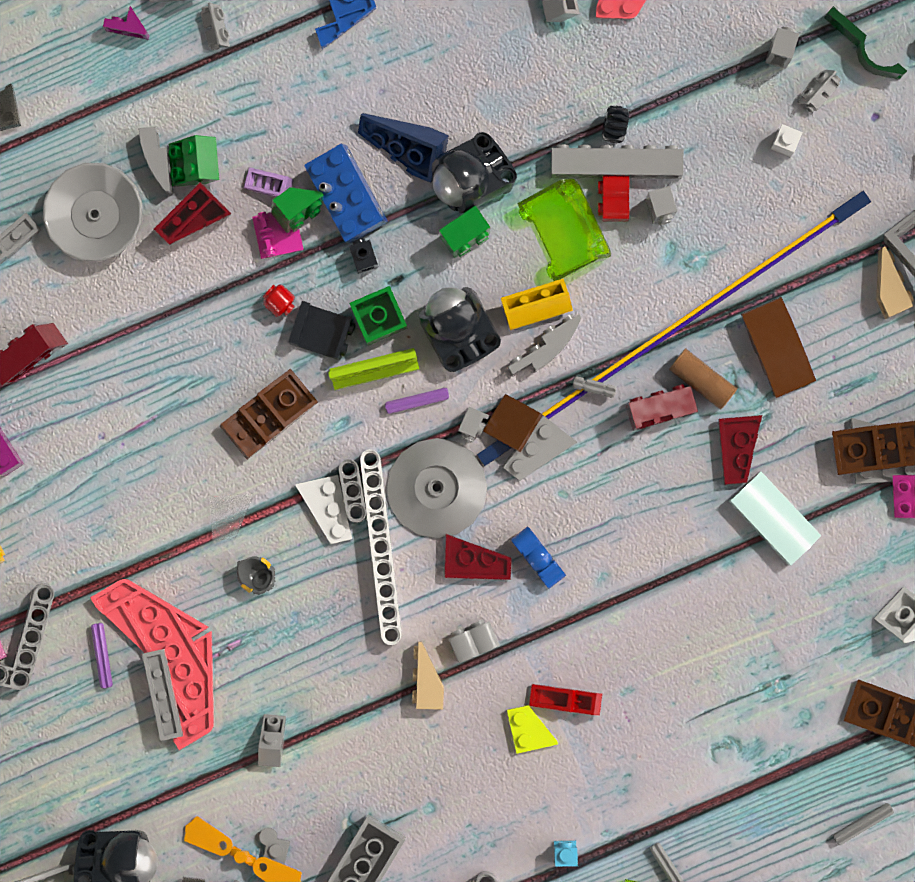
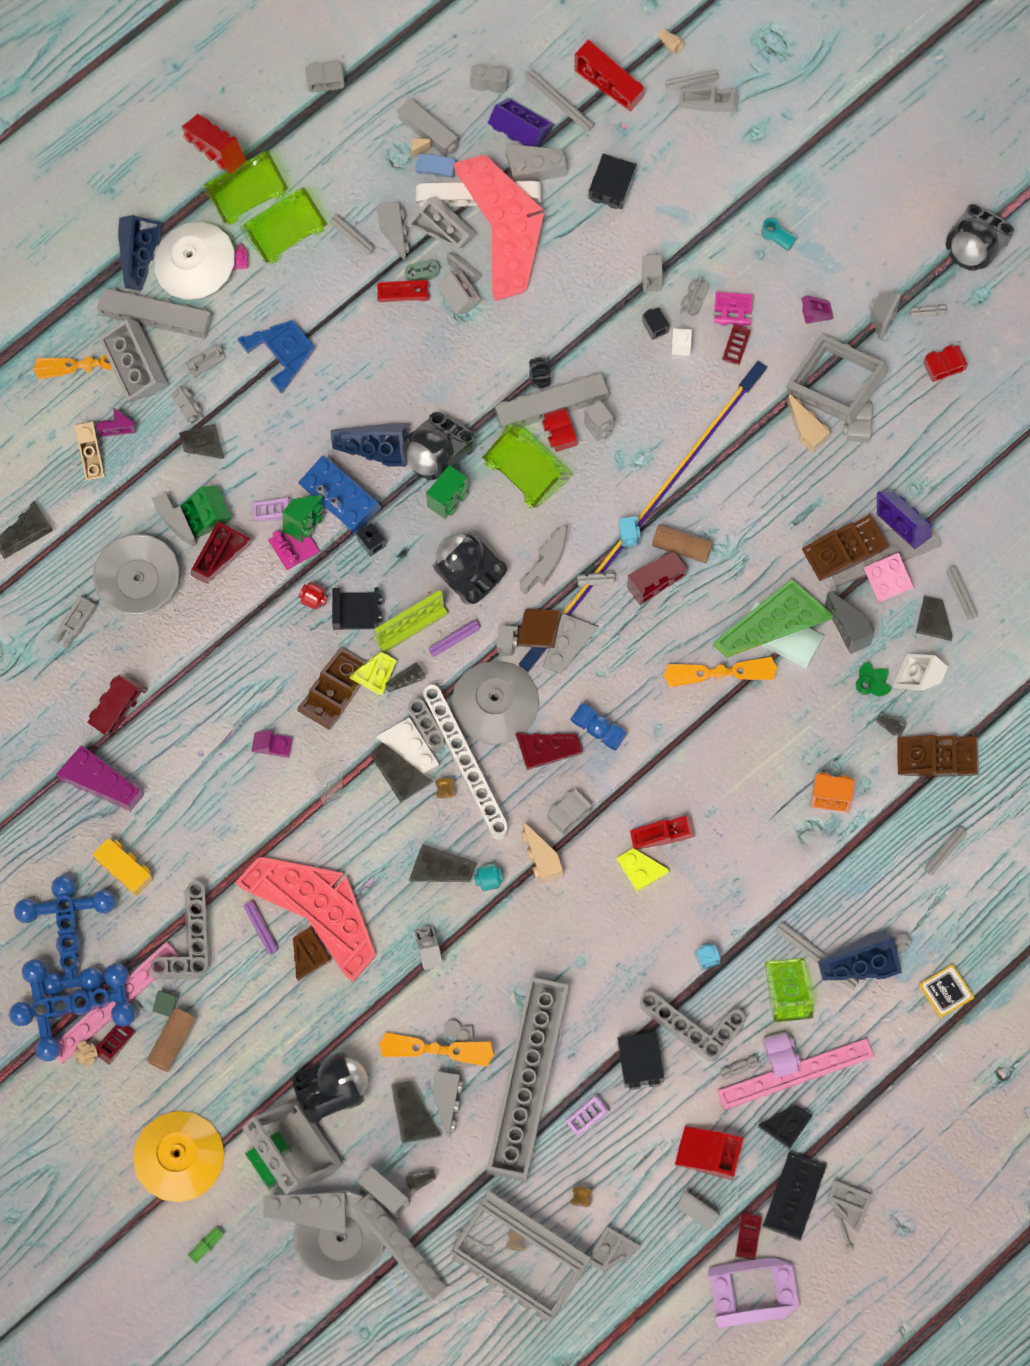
camera: 20 degrees left, 15 degrees down
light grey plate [142,649,183,741] -> none
dark grey hair [237,556,276,595] -> none
green brick [349,286,408,346] -> none
yellow brick [501,279,573,330] -> none
dark red wing [718,415,763,485] -> none
reddish brown slope [741,297,816,398] -> none
dark green piece [824,6,907,80] -> none
none -> tan slope [74,420,105,481]
none -> clear smoke wing [179,424,224,459]
none -> magenta slope [251,730,293,758]
none -> reddish brown wing [293,928,330,981]
none -> neon yellow wing [349,652,397,695]
none -> clear smoke wing [369,744,433,803]
none -> clear smoke slope [385,663,425,693]
none -> clear smoke wing [409,844,477,882]
none -> pearl gold wheel [435,778,455,799]
none -> teal head [474,864,503,891]
none -> medium azure brick [619,516,640,548]
none -> black brick [642,307,669,340]
none -> light orange piece [663,657,777,688]
none -> dark pink plate [713,292,753,327]
none -> bright green wing [713,579,833,658]
none -> dark red slope [722,324,751,365]
none -> orange brick [810,773,855,813]
none -> dark grey slope [825,591,875,654]
none -> green plate [855,662,892,697]
none -> clear smoke cone [876,713,906,737]

